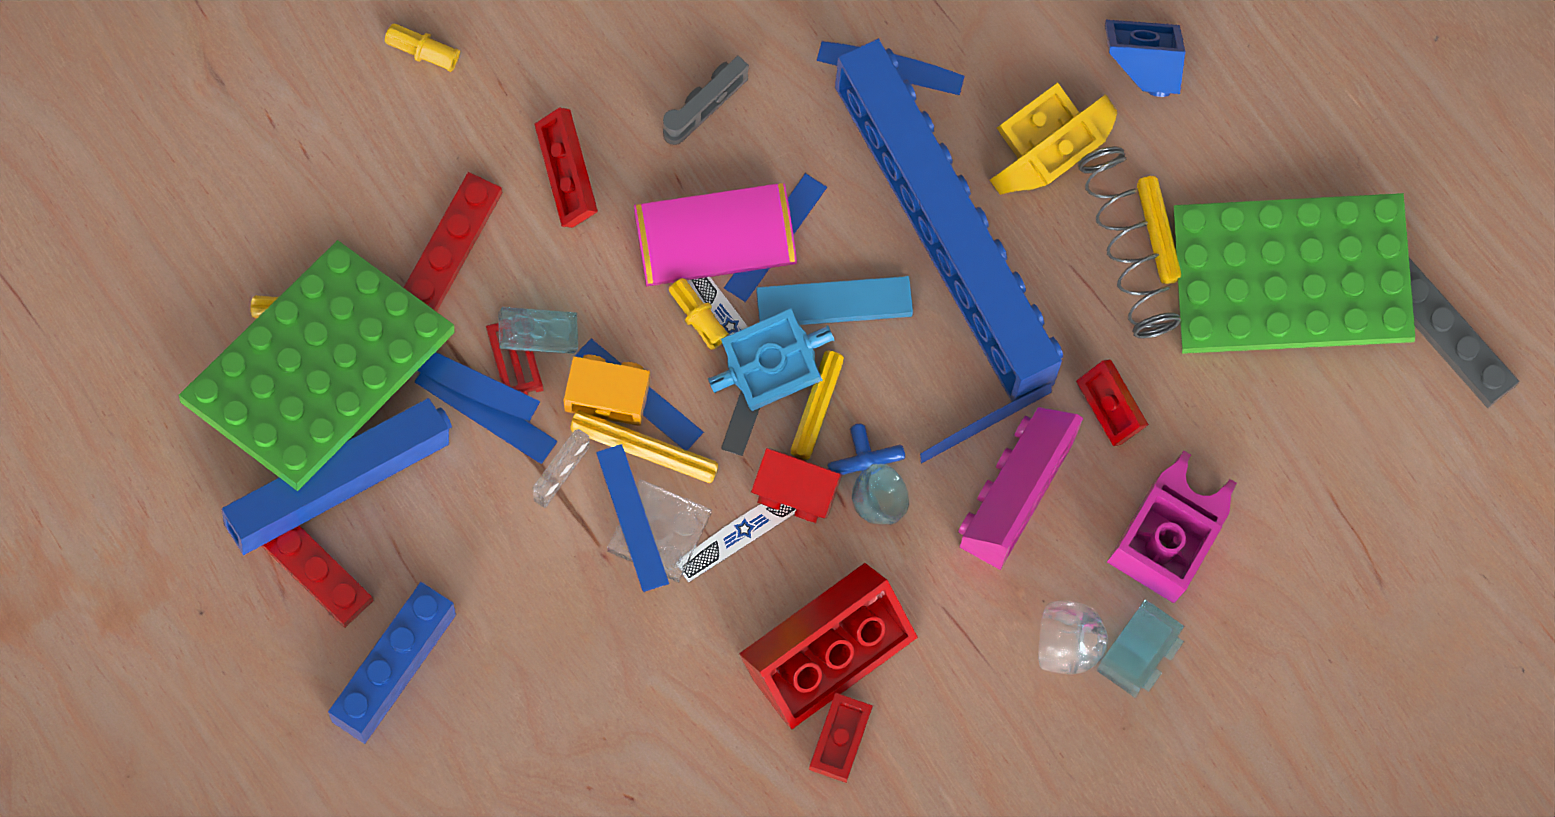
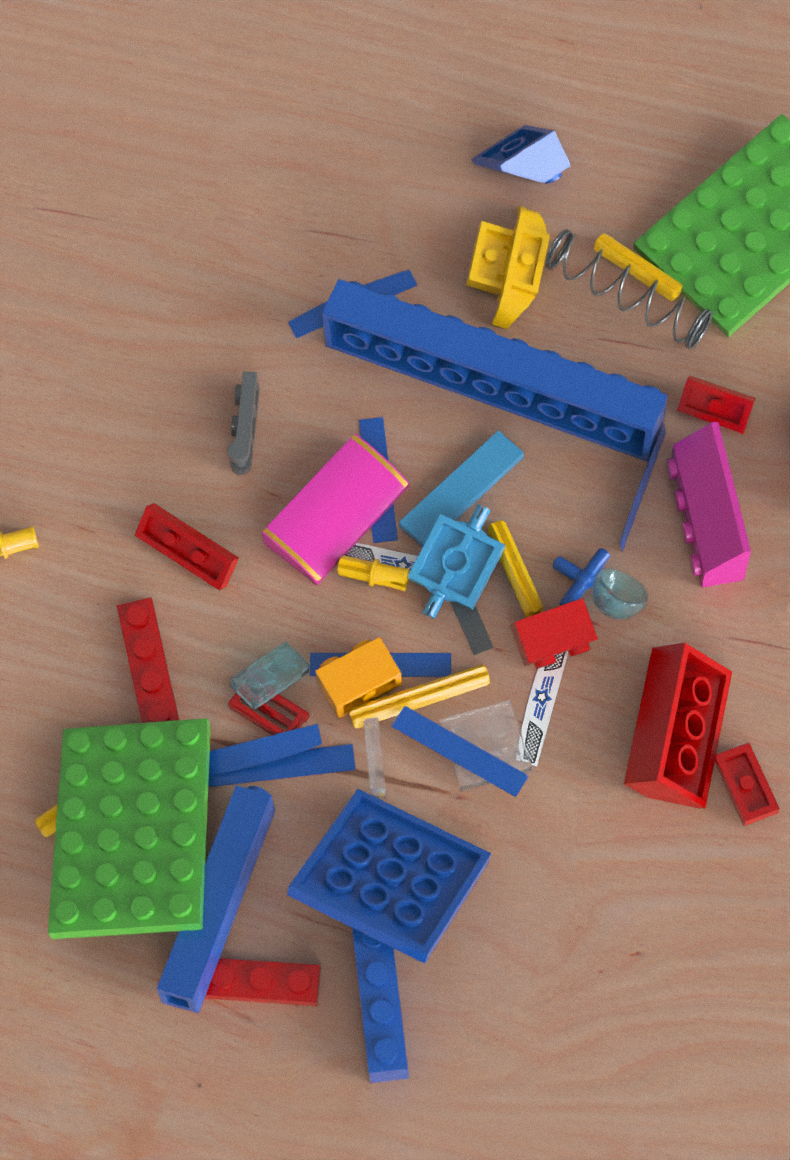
camera: 30 degrees left, 5 degrees down
none -> blue plate [287,789,491,964]

